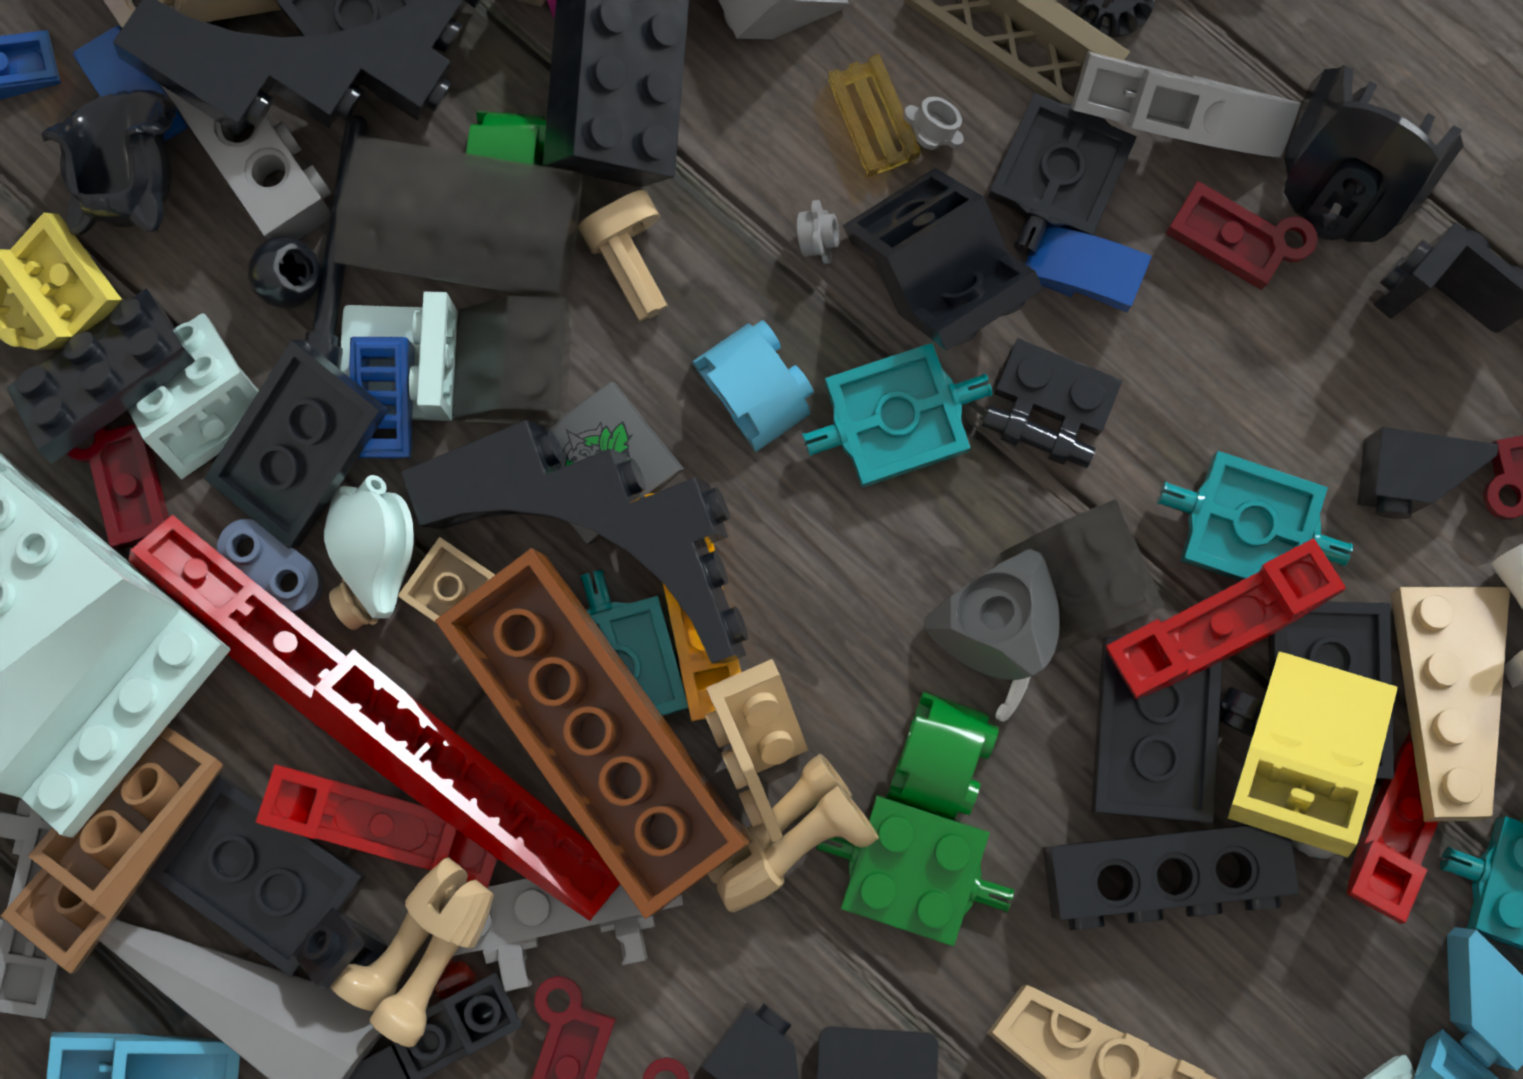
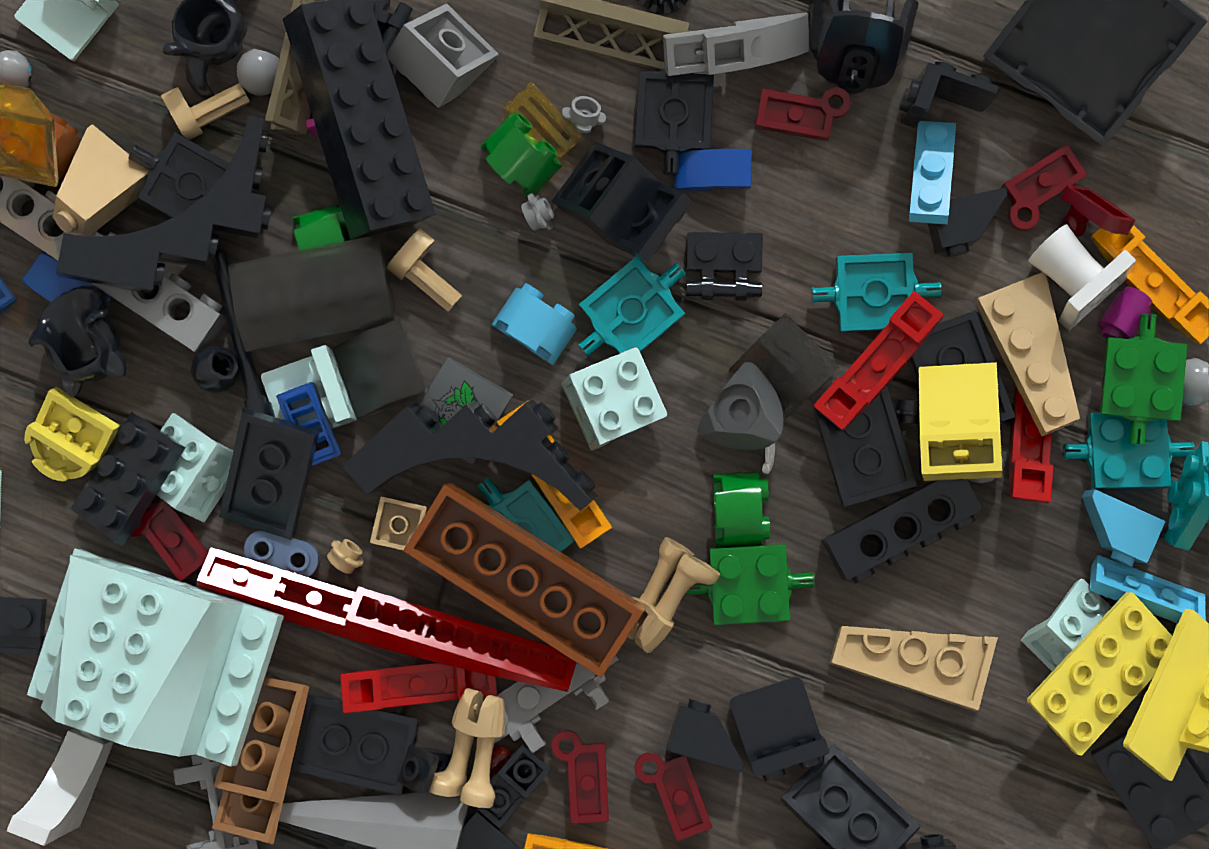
camera: 20 degrees left, 5 degrees up
light aqua hat [324,475,414,618] -> none
tan bracket [705,659,809,843] -> none
none -> green cylinder [480,112,563,196]
none -> light aqua bracket [561,347,667,451]
none -> medium azure plate [909,121,956,225]

